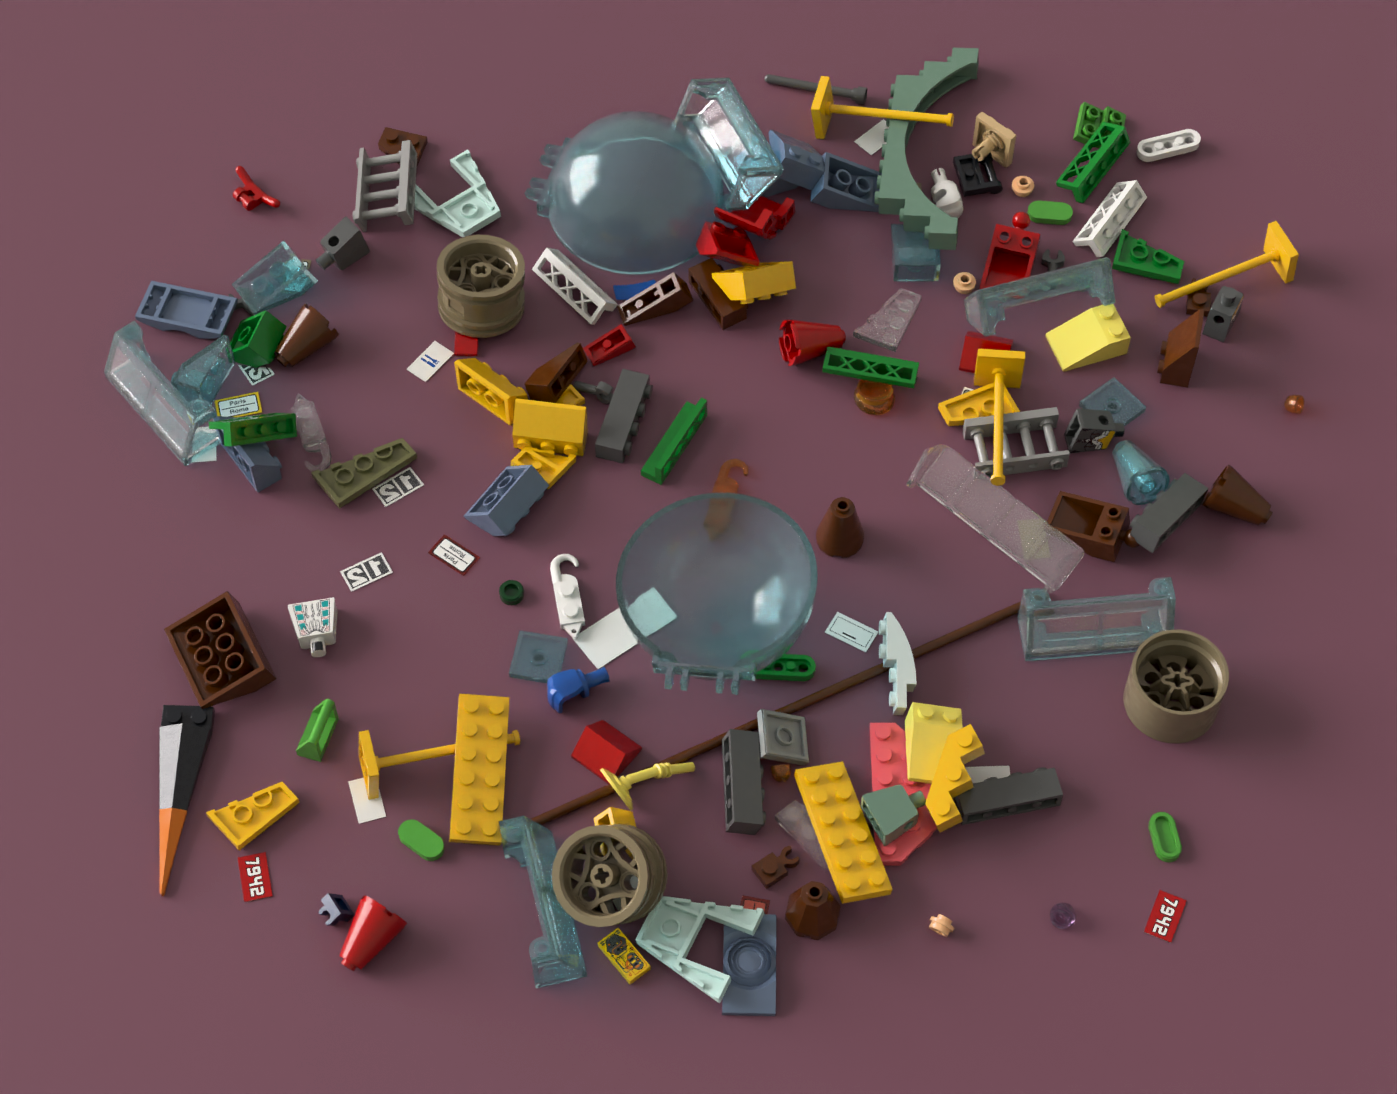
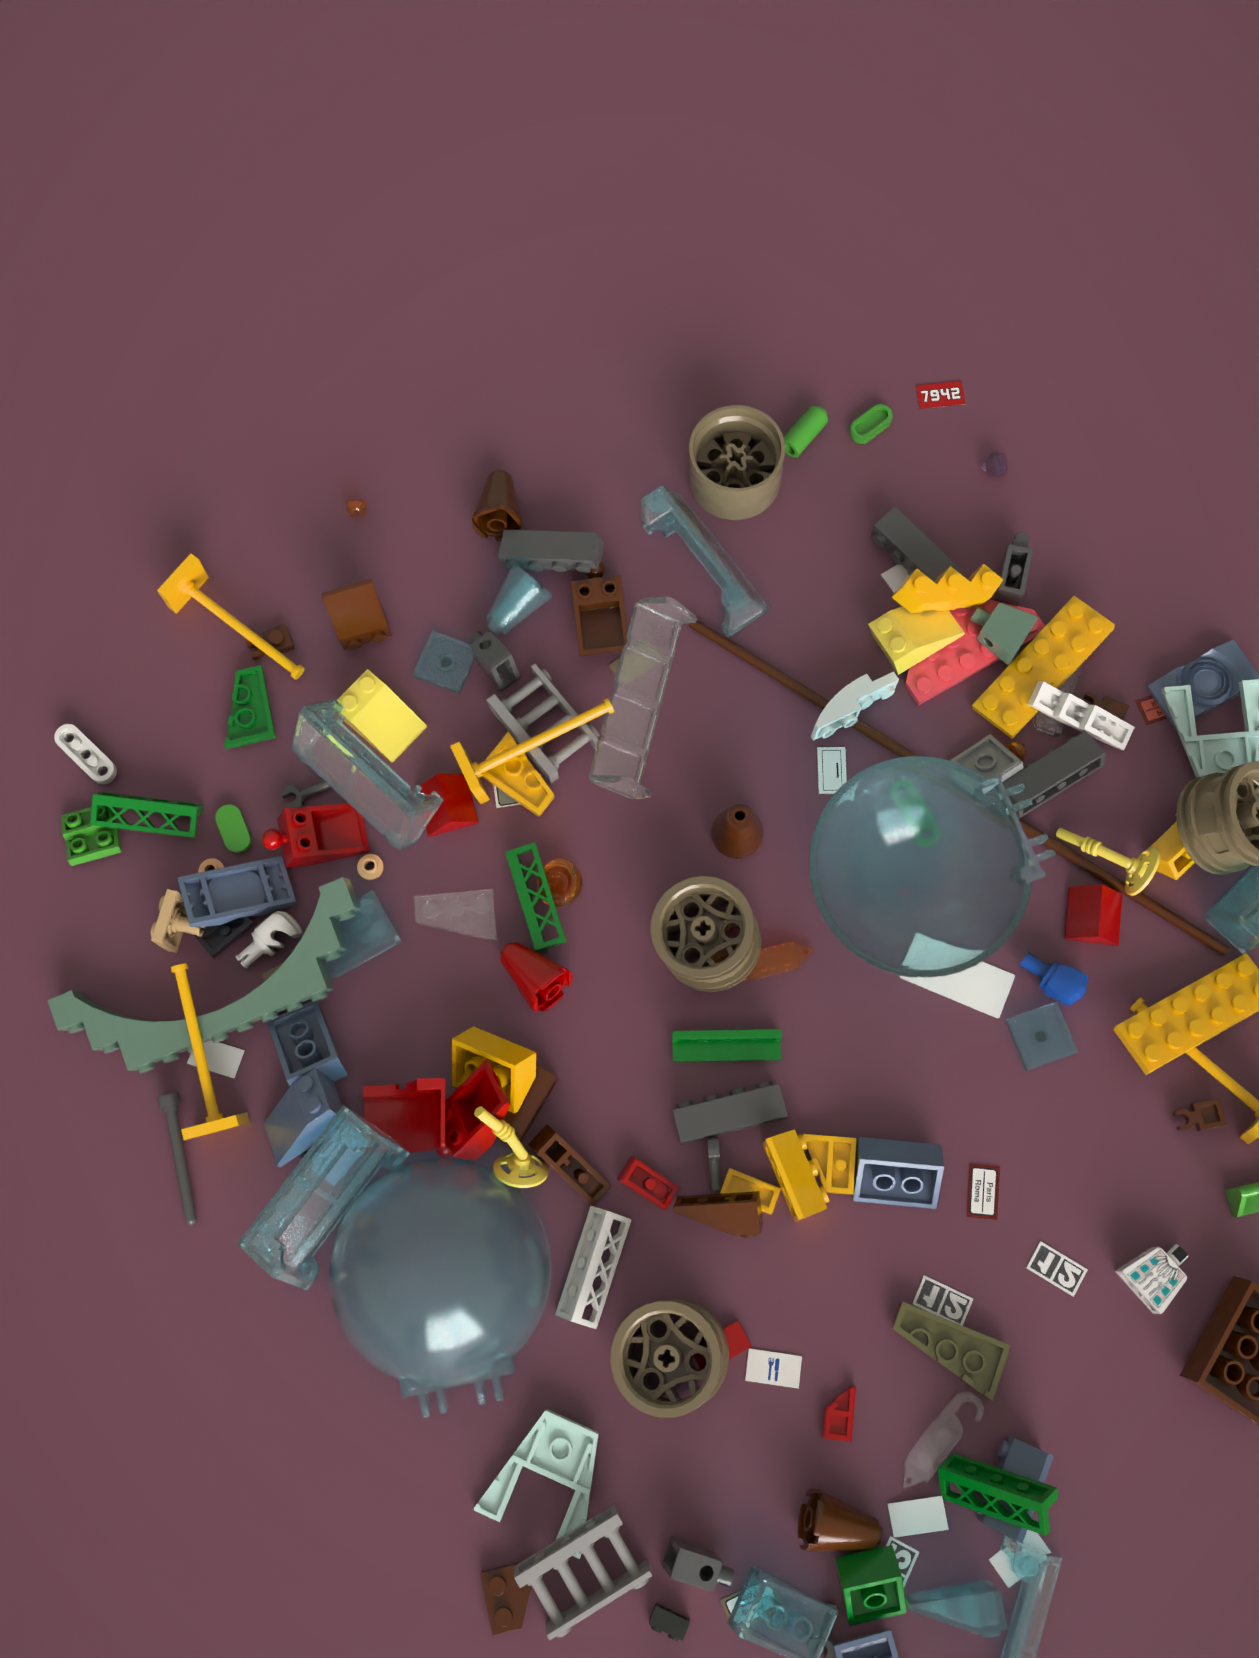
camera: 115 degrees left, 15 degrees up
sticker [214,392,262,417] -> none
yellow slope [454,358,528,426] -> none
dark green tile [499,580,524,605] -> none
white plate [550,554,585,640] -> none
blue sticker [613,280,656,300] -> none
reddish brown cone [785,881,841,940] -> none
light nougat plate [929,914,955,937] -> none
white fence [1073,180,1147,257] -> none
dark grey torso [1202,286,1244,343] -> none
none -> sand blue slope [177,856,296,927]
none -> light yellow dish [474,1106,549,1188]
none -> pearl dark grey piece [649,1603,690,1641]
none -> dark tan wheel [650,876,762,992]
none -> bright green brick [783,405,828,458]
none -> red tile [822,1385,856,1442]
none -> white sticker [888,1496,949,1537]
none -> dark grey hinge [993,532,1034,606]
none -> white slope [1027,681,1135,750]
none -> reddish brown plate [1173,1098,1227,1132]

